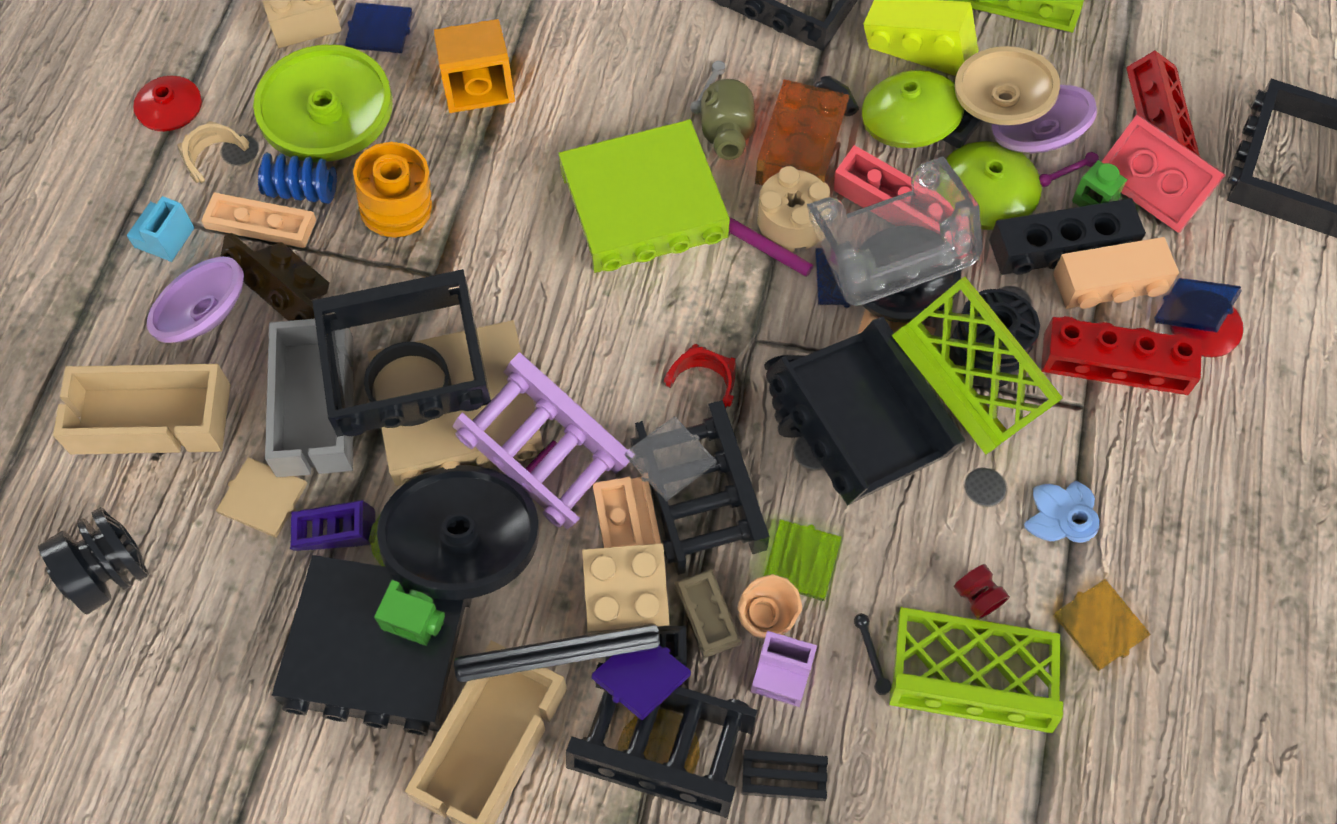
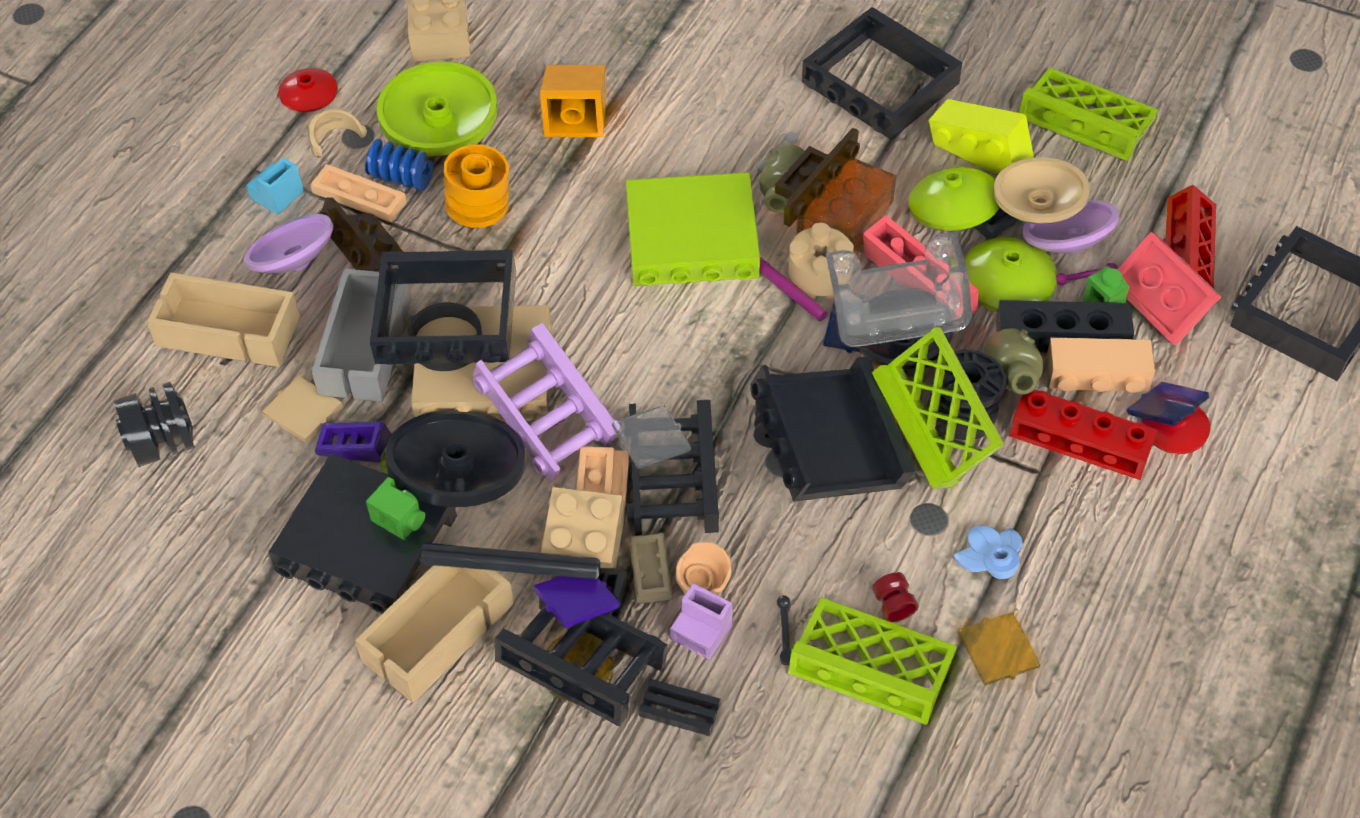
camera: 15 degrees right, 10 degrees down
clear blue piece [345,2,412,53] -> none
red helmet [664,344,736,409] -> none
clear neon green piece [764,519,842,601] -> none
black arm [813,76,859,117] -> none
none -> dark brown bracket [775,128,860,227]
none -> olive piece [984,328,1043,395]

